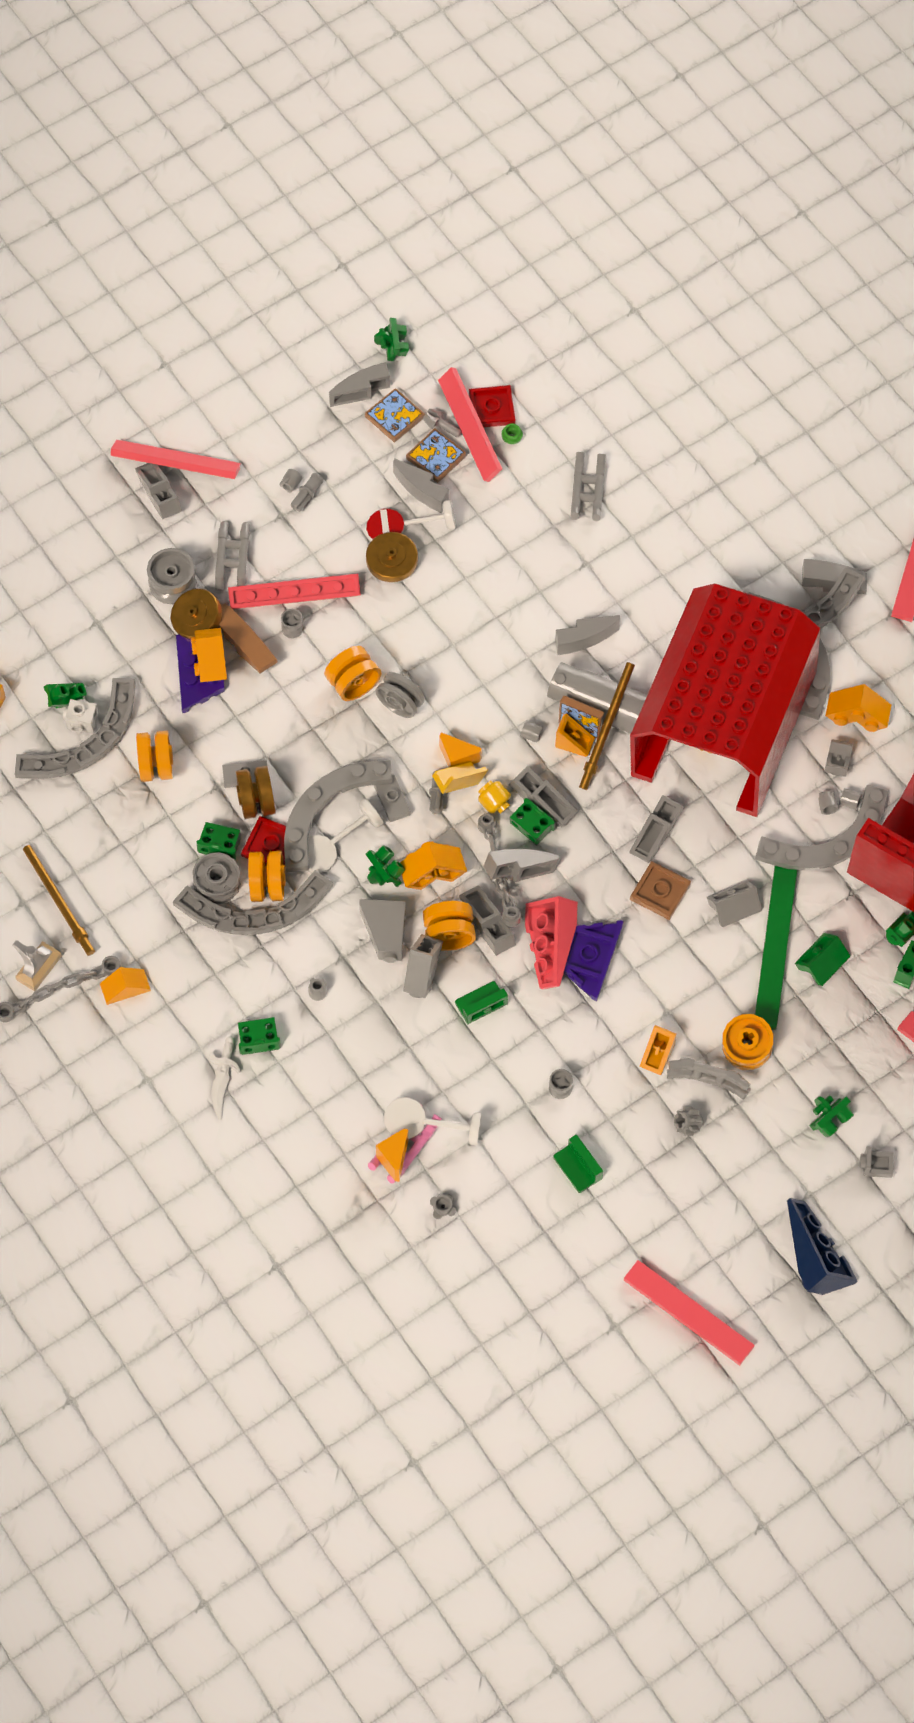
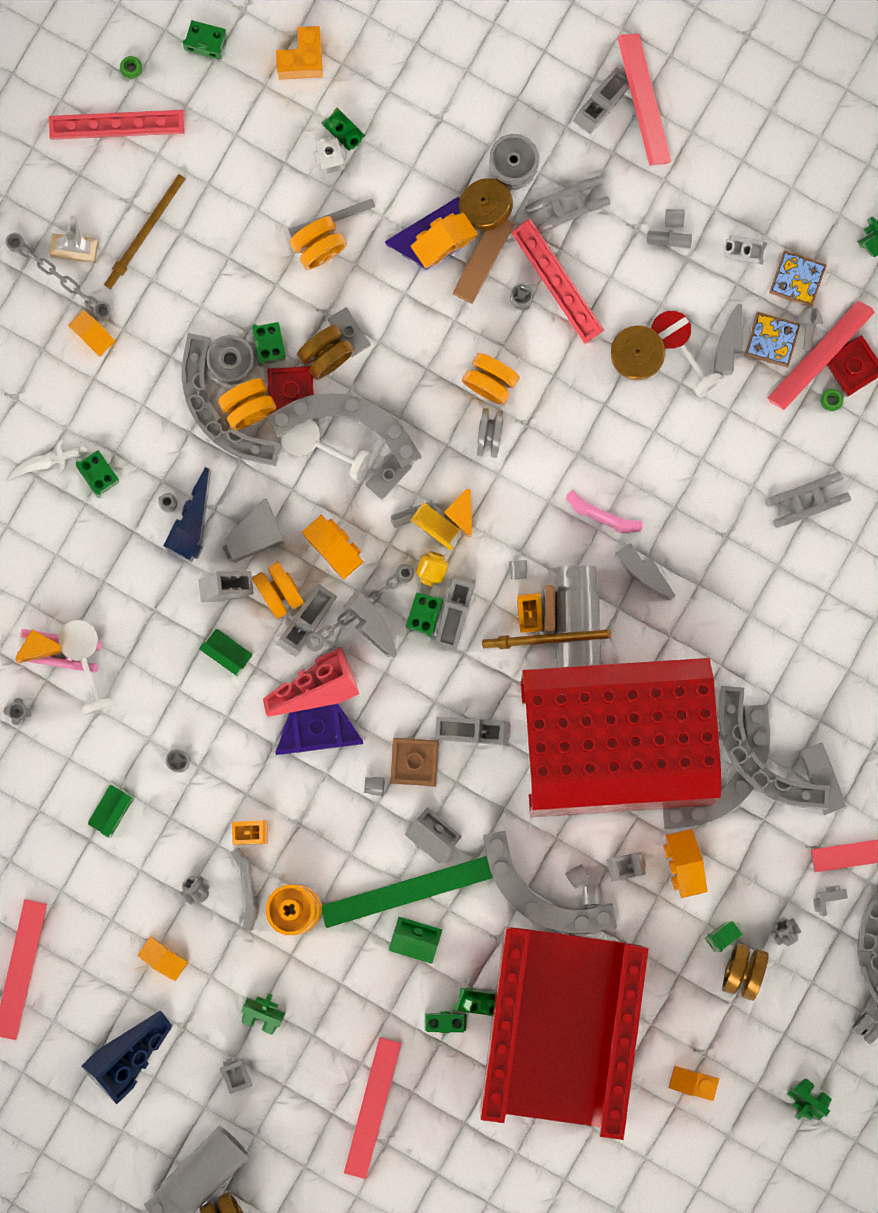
camera: 65 degrees right, 20 degrees up
light grey plate [15,678,135,779] -> none
light grey slope [329,362,390,407] -> none
green hips [365,845,406,887] -> none
none -> light orange slope [137,936,188,981]
none -> dark blue wedge [163,467,211,562]
none -> light grey bar [288,199,375,237]
none -> light grey hose [364,777,385,796]
none -> bright pink piece [565,490,643,533]
none -> light grey hips [724,235,767,265]

